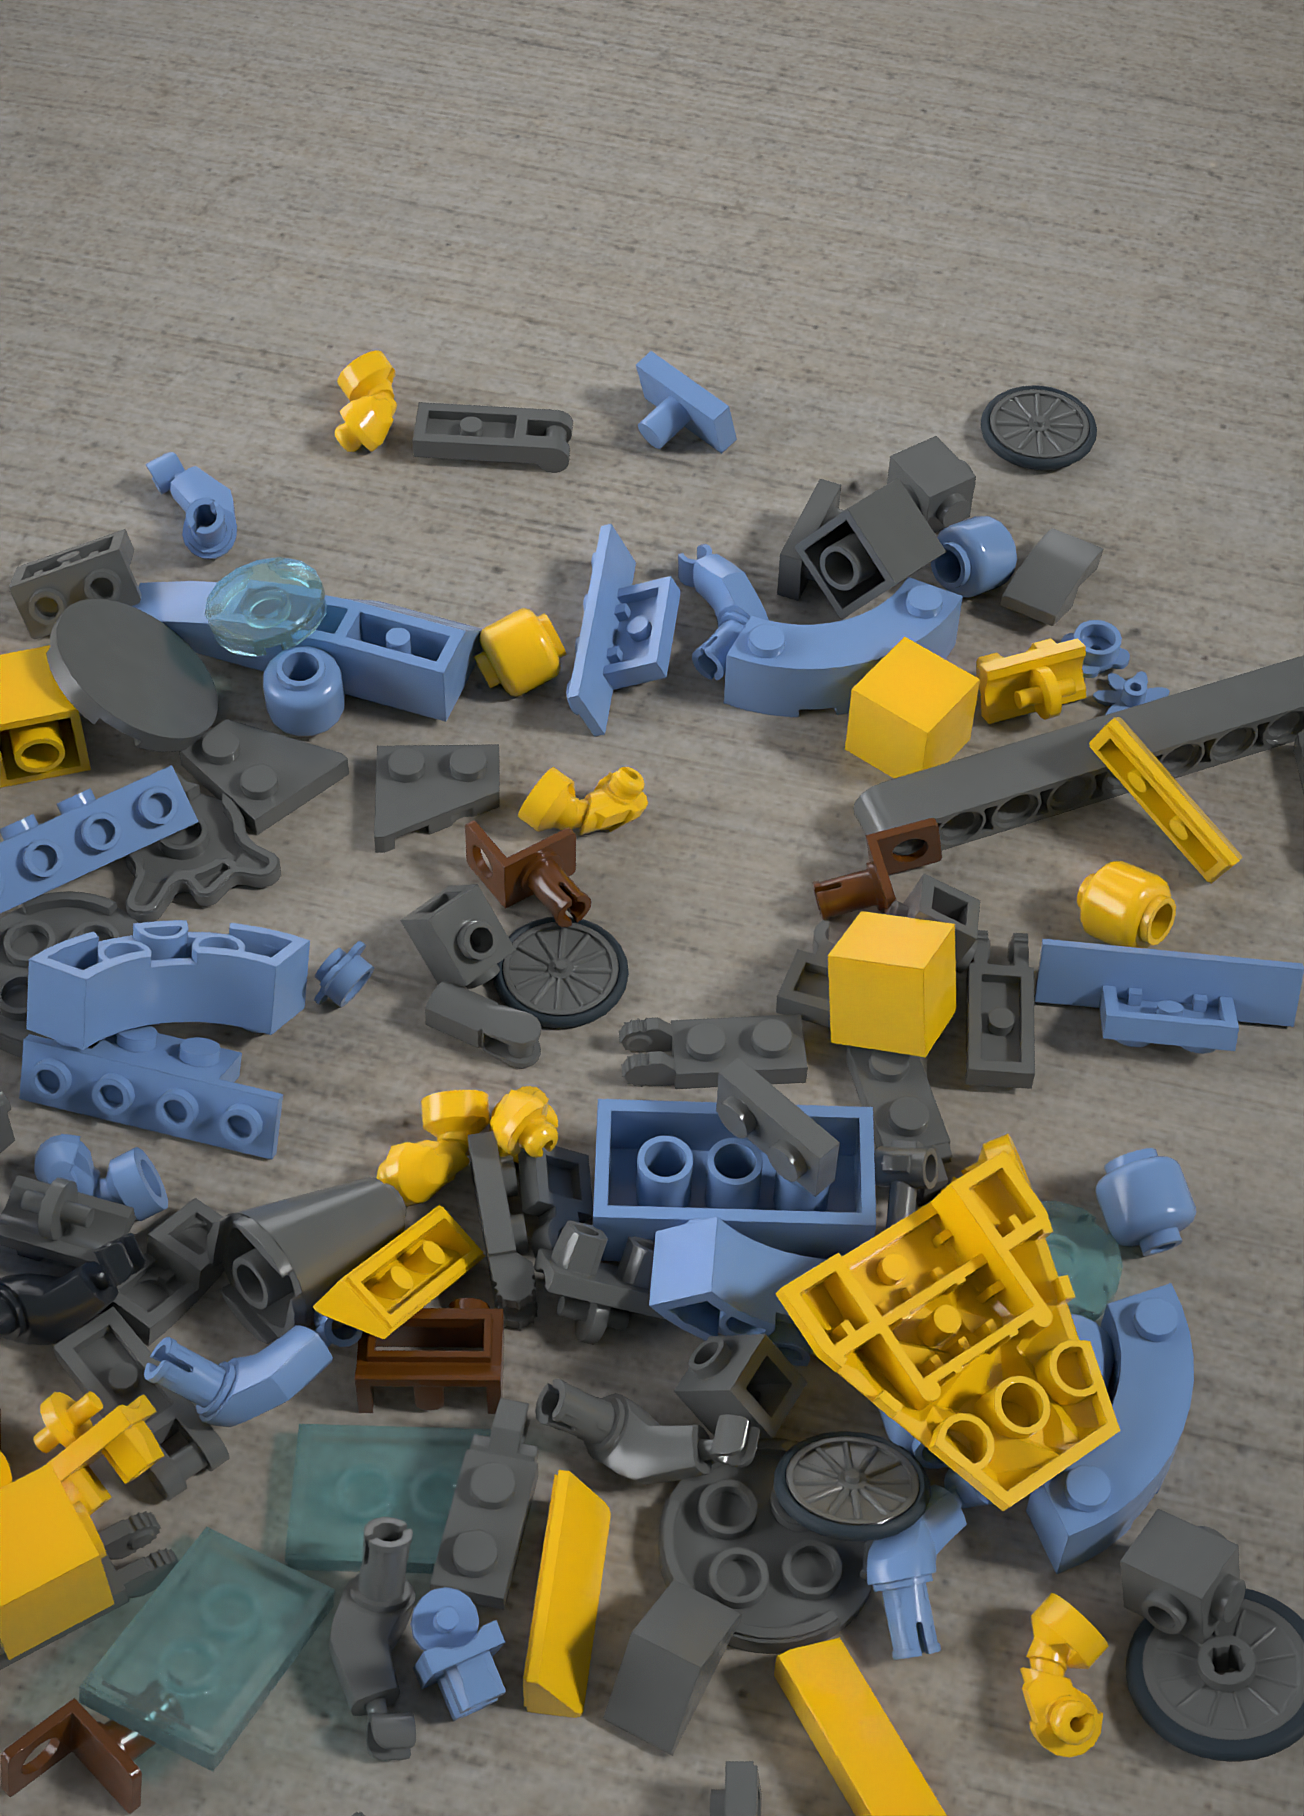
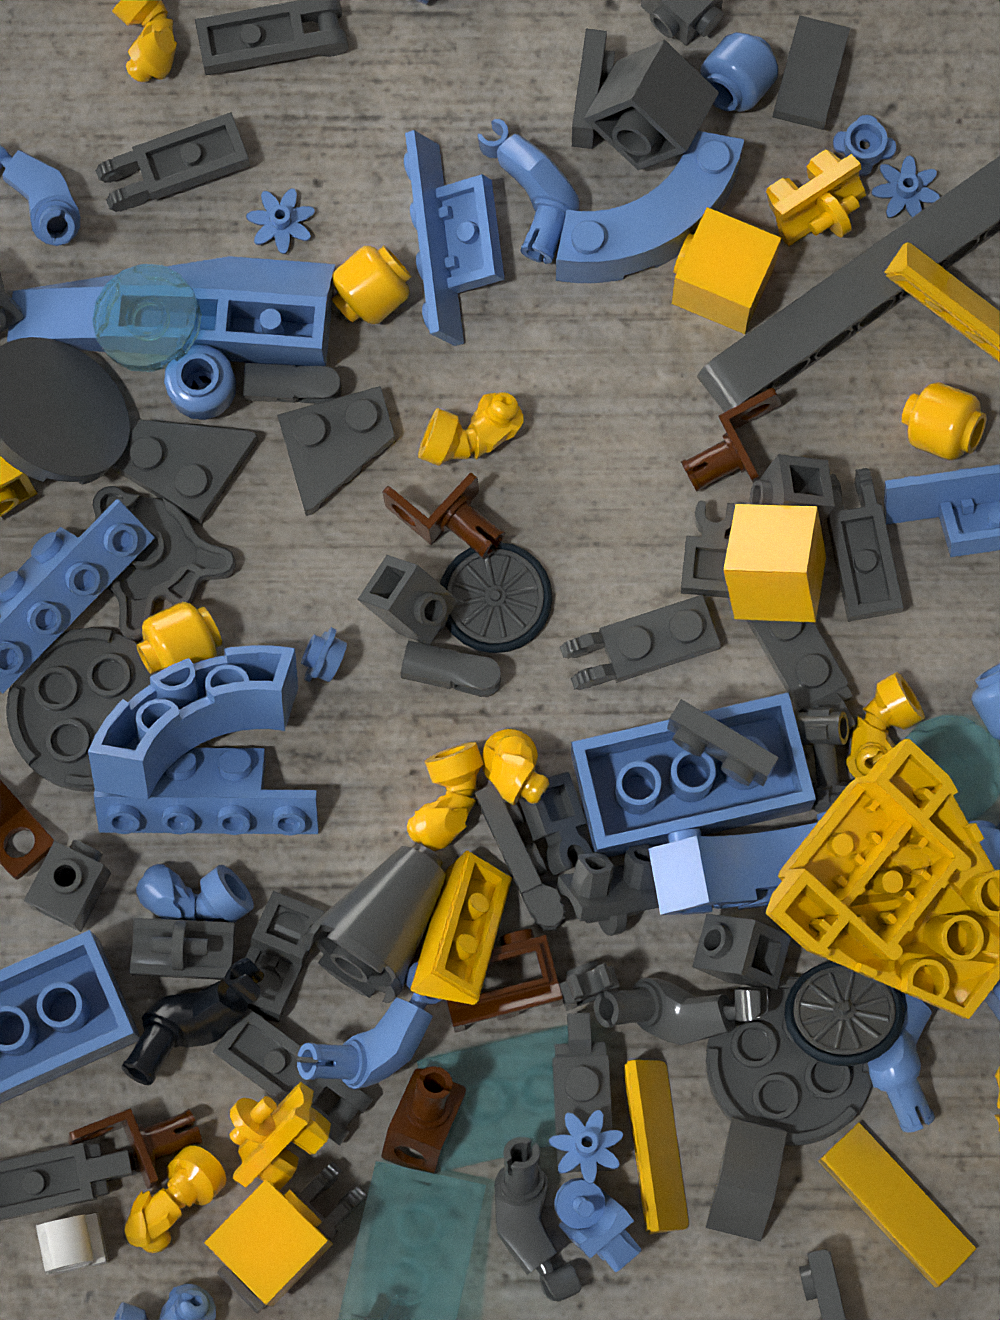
camera: 10 degrees left, 25 degrees up
none -> dark grey hinge [95,112,251,212]
none -> yellow head [136,602,222,674]
none -> dark grey bar [243,363,342,404]
none -> medium blue plant [246,188,315,254]
none -> reddish brown bracket [381,1066,466,1178]
none -> medium blue plant [549,1110,623,1184]
none -> dark grey plate [559,961,620,1011]

